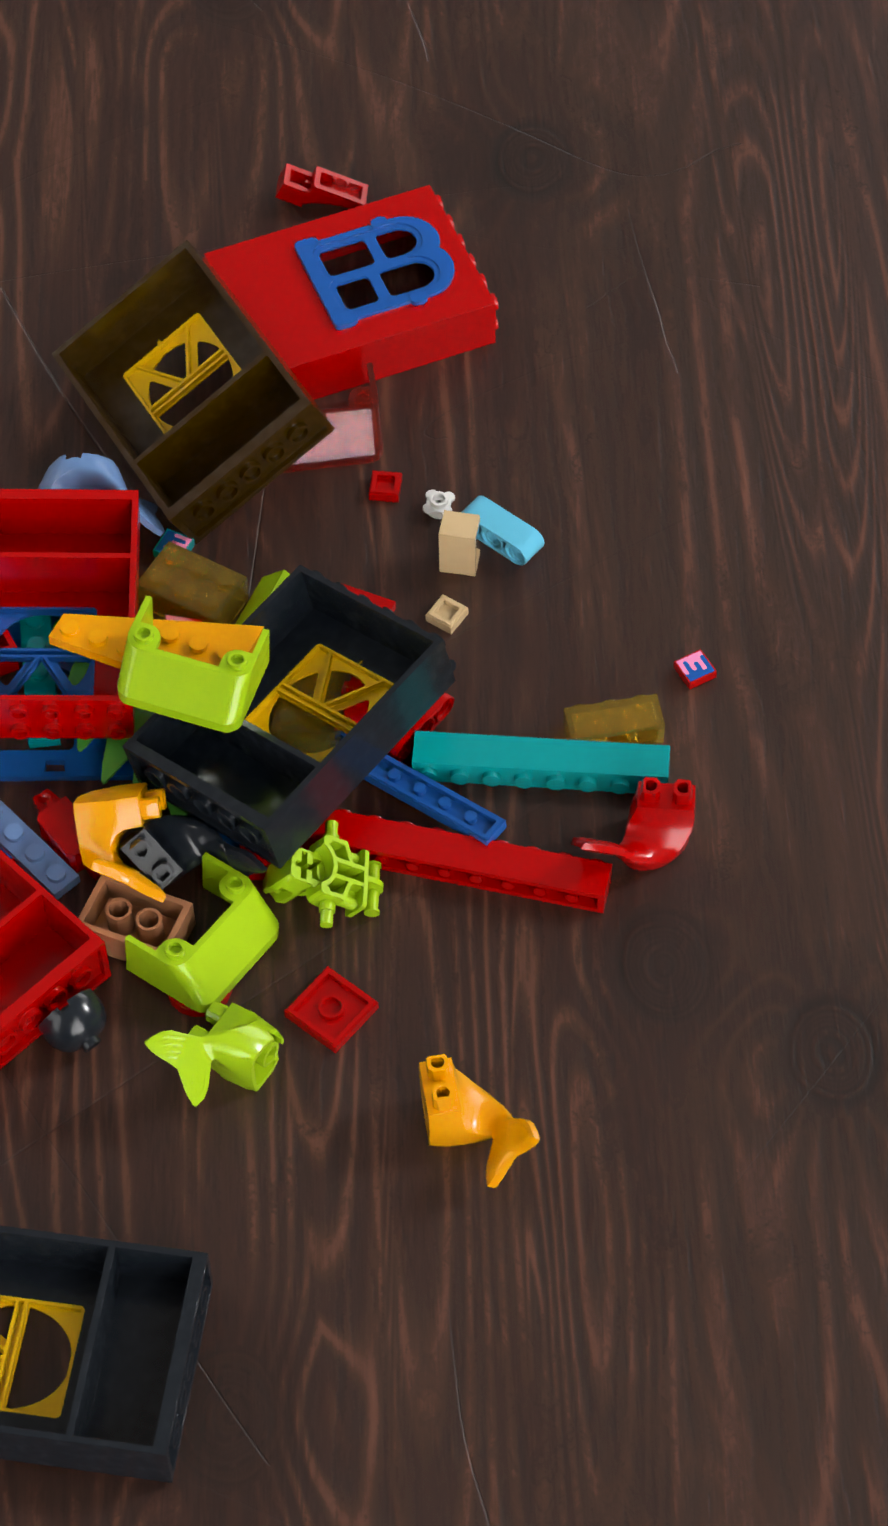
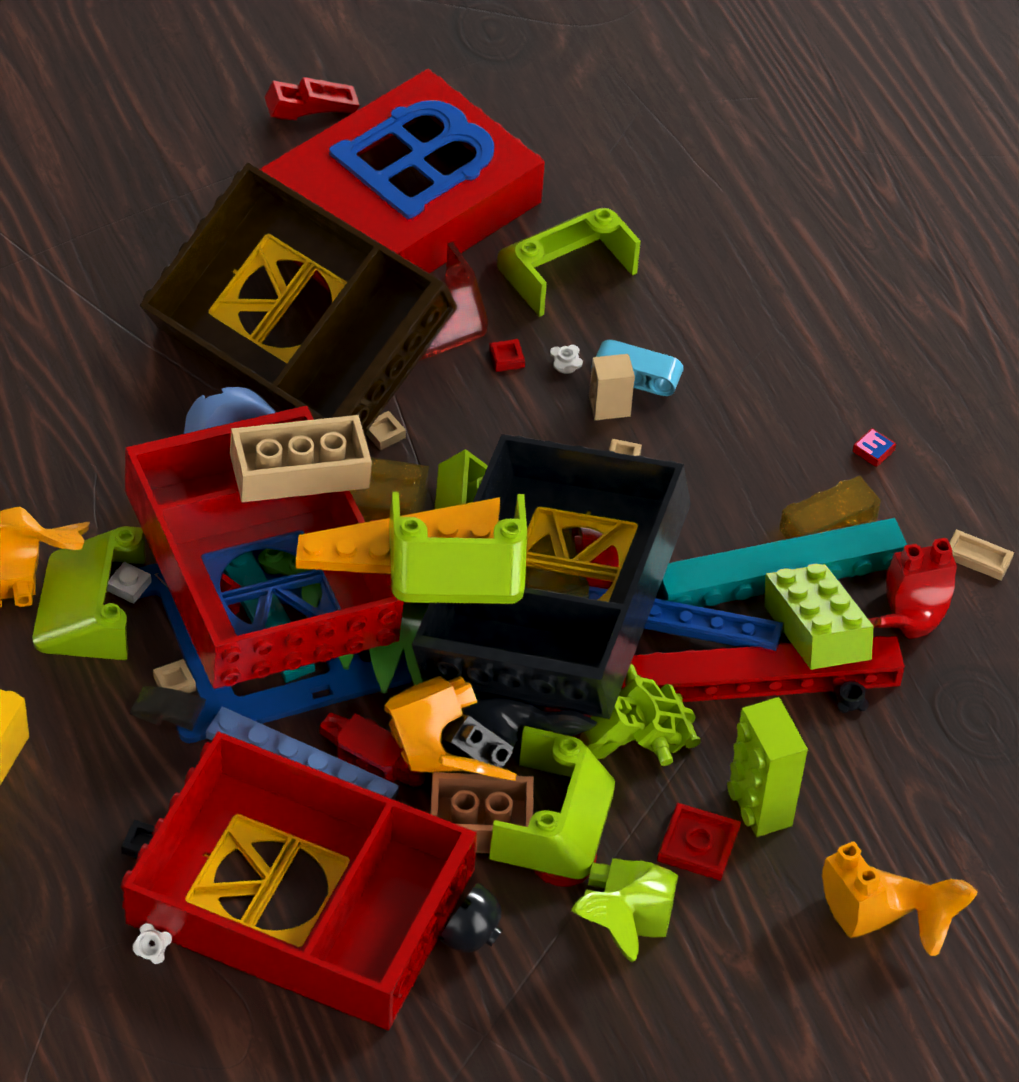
camera: 25 degrees left, 5 degrees down
none -> tan brick [230,415,372,502]
none -> tan tile [366,411,406,451]
none -> lime windscreen [497,208,641,317]
none -> lime brick [727,697,808,837]
none -> lime brick [764,564,874,670]
none -> black plate [833,681,869,713]
none -> tan tile [949,529,1014,581]

